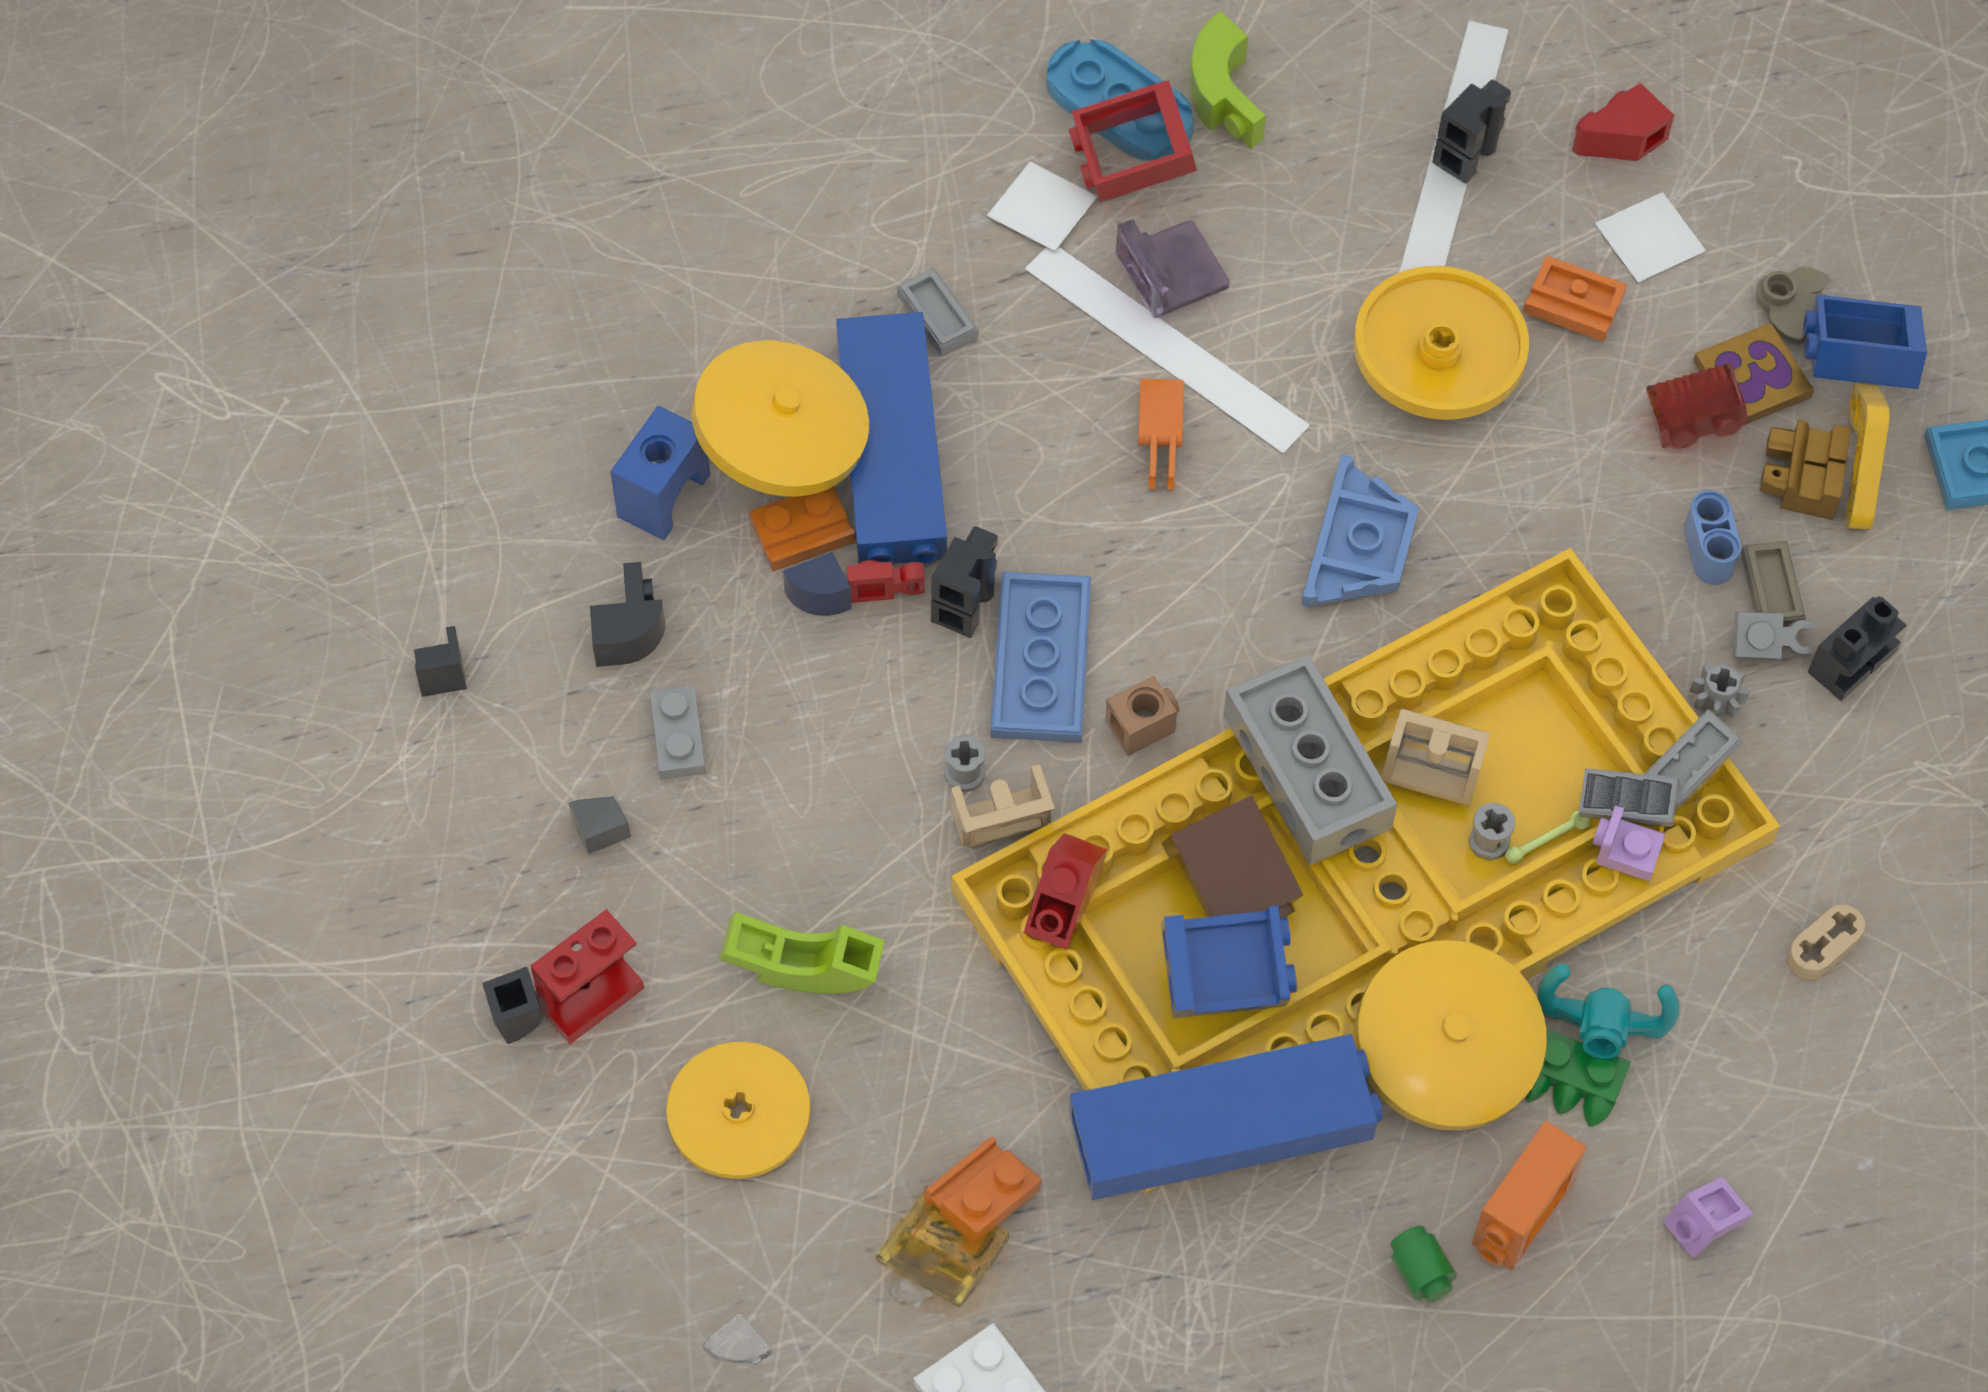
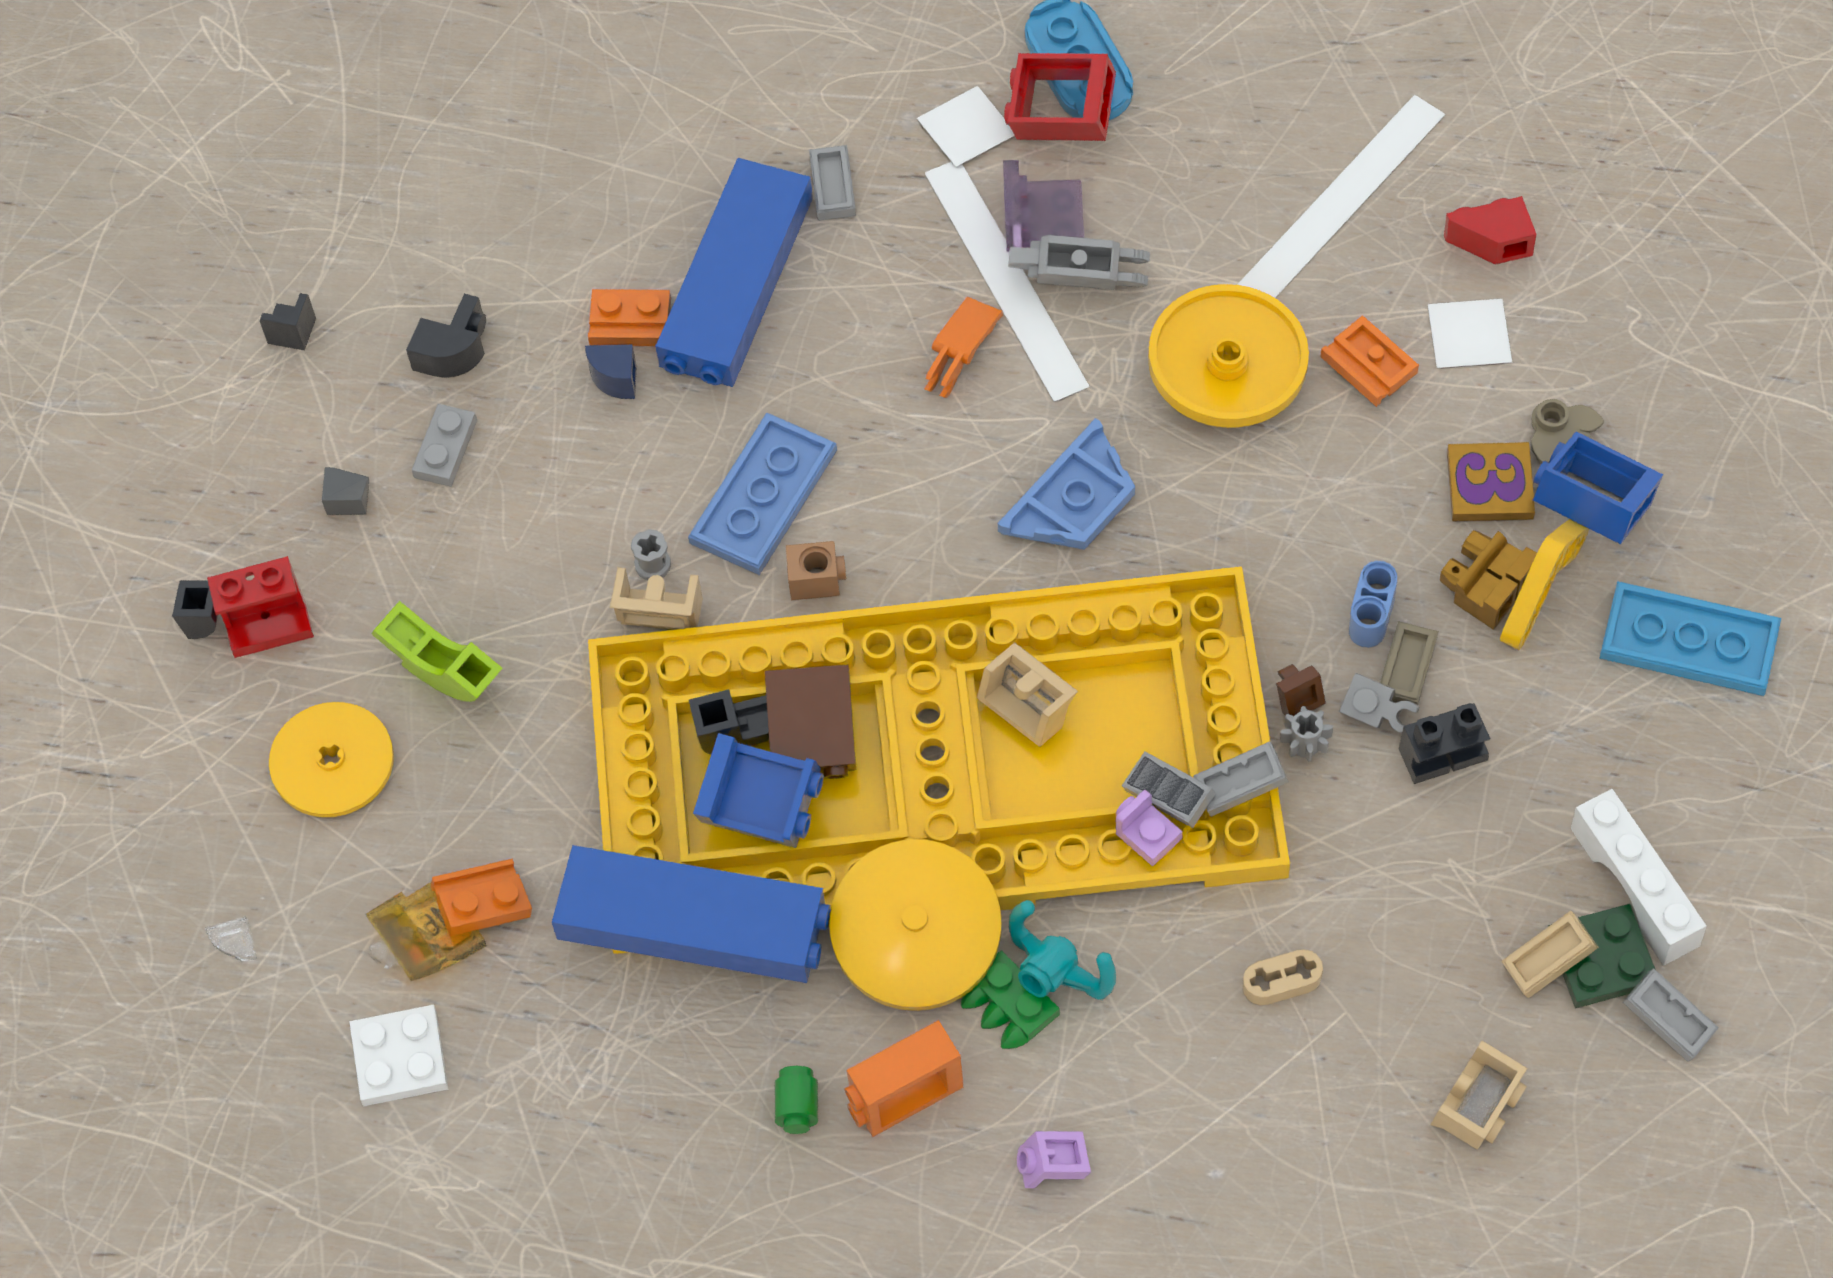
camera: 30 degrees right, 0 degrees up
blue piece [610,405,711,540] -> none
yellow dish [691,340,869,497] -> none
red plate [847,560,925,603] -> none
black hips [931,526,998,638] -> none
red slope [1023,833,1108,950] -> none
lime arch [1190,10,1266,149] -> none
light grey brick [1223,655,1397,865] -> none
black hips [1432,79,1511,184] -> none
light grey bush [1468,803,1515,861] -> none
yellowish green hinge [1505,810,1591,864] -> none
clear red brick [1646,362,1748,449] -> none
none -> black brick [689,689,769,755]
none -> light grey hinge [1008,235,1150,290]
none -> reddish brown tile [1276,664,1326,717]

